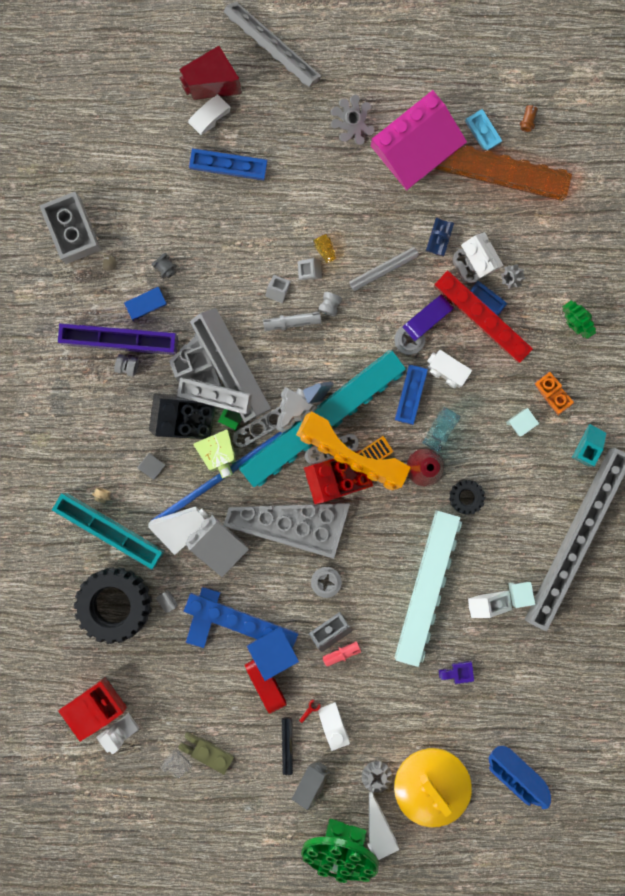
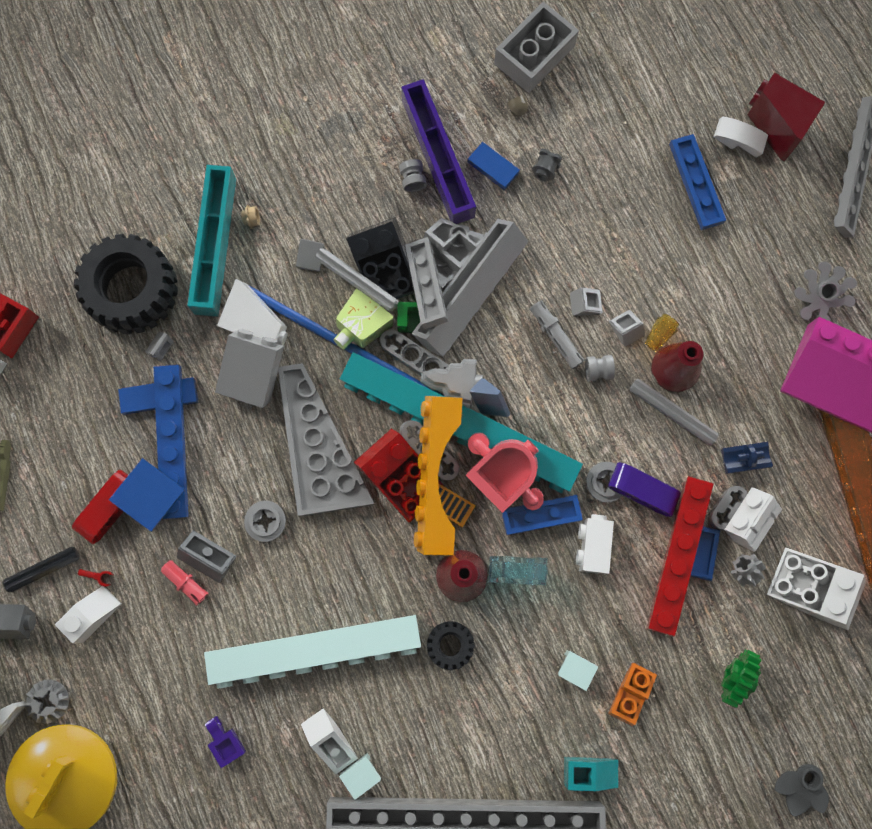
camera: 60 degrees right, 10 degrees down
none -> light grey axle [315,248,398,311]
none -> coral piece [466,433,544,513]
none -> dark red cone [651,341,704,392]
none -> white slope [767,547,866,630]

